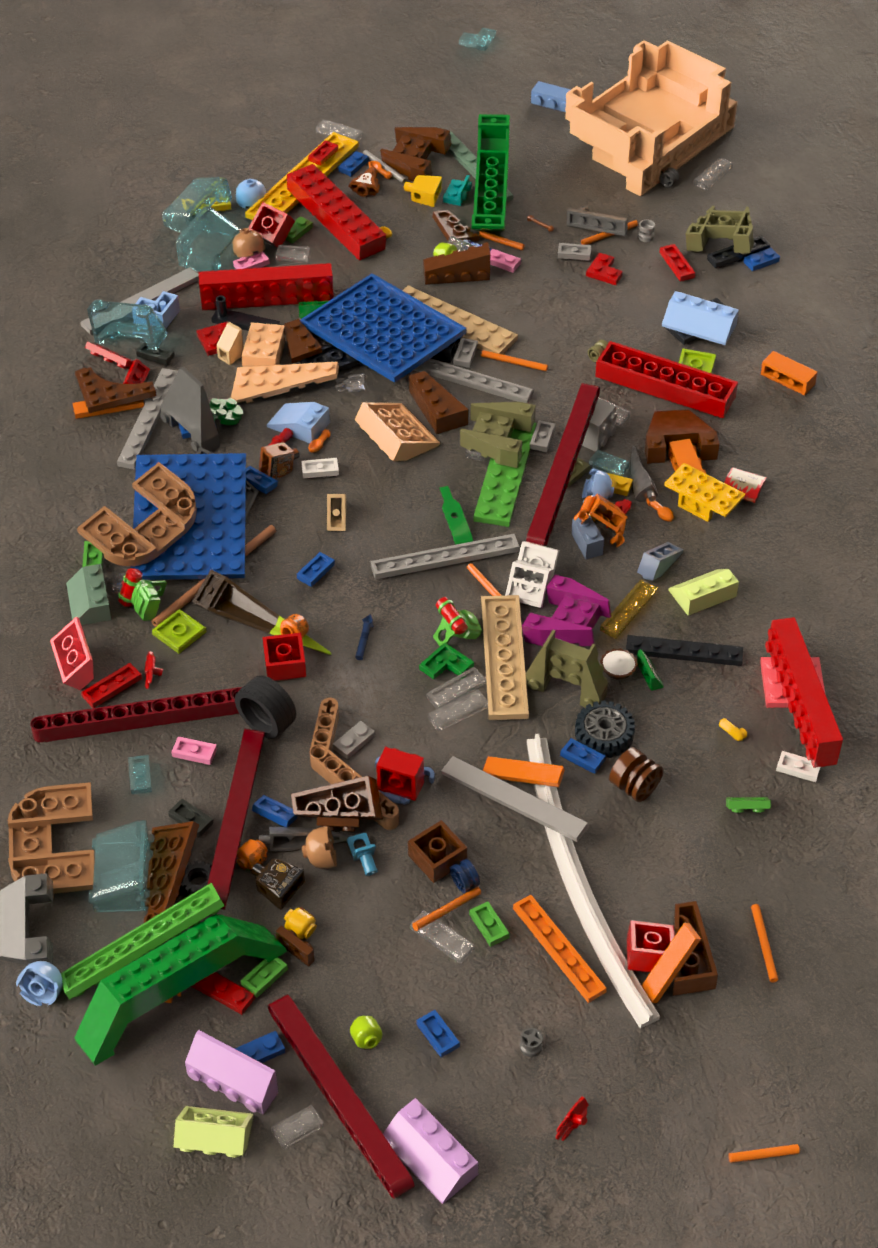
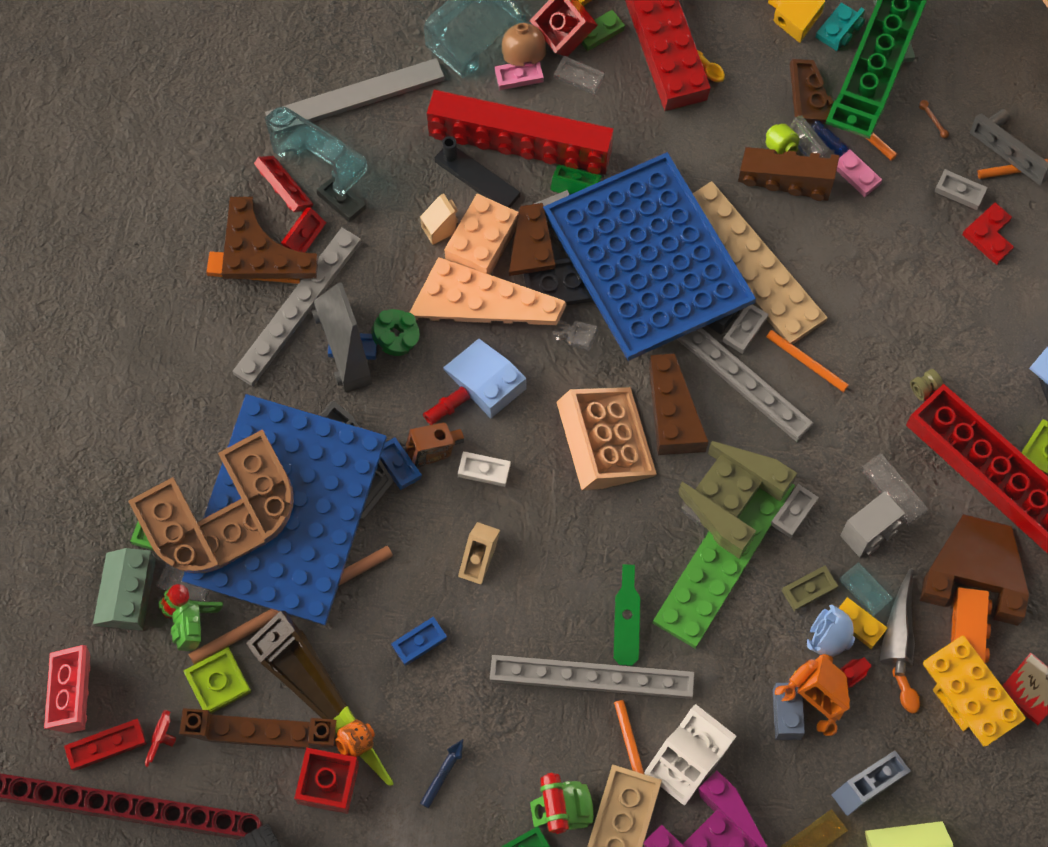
camera: 20 degrees right, 20 degrees up
light blue brick [133,291,180,331] -> none
red plate [196,322,228,356] -> none
orange piece [308,430,331,453] -> none
dark red beam [526,383,600,547] -> none
none -> reddish brown slope [179,708,337,749]

